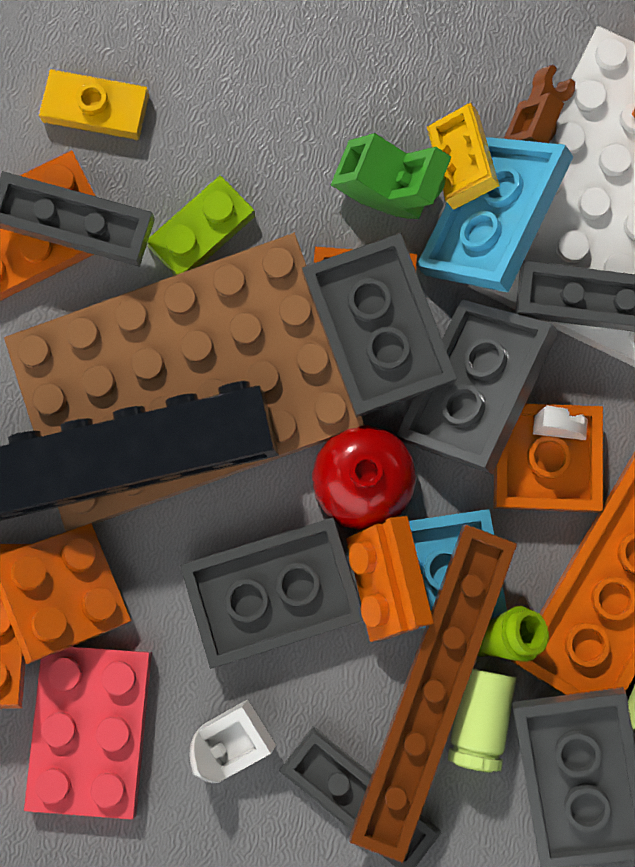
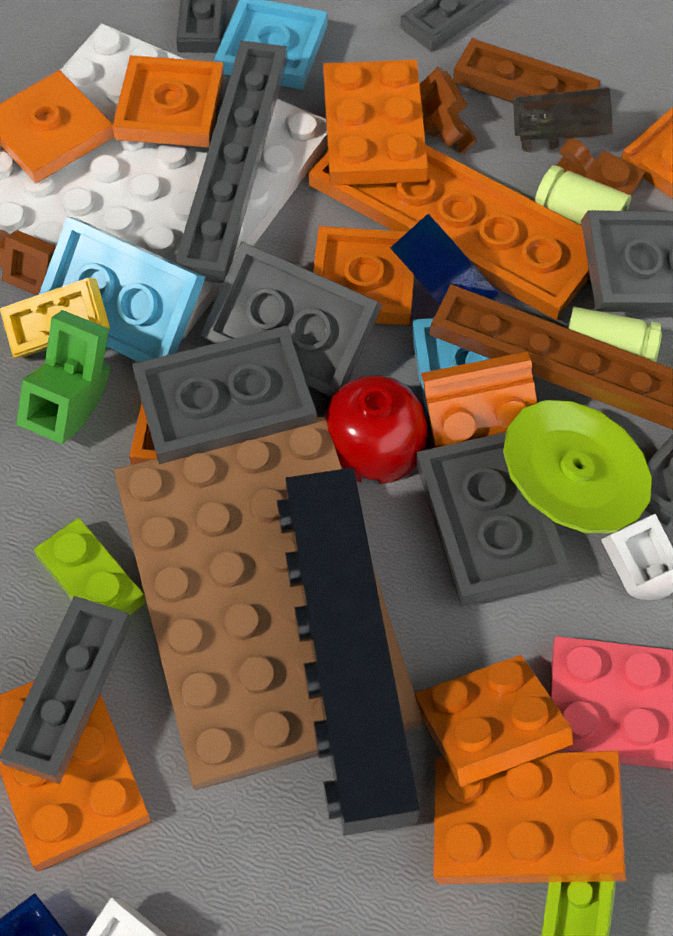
camera: 85 degrees left, 20 degrees down
lime cone [477,606,549,662] -> none
white tile [533,405,588,440] -> none
none -> clear blue slope [390,213,500,305]
none -> lime piece [503,400,652,533]

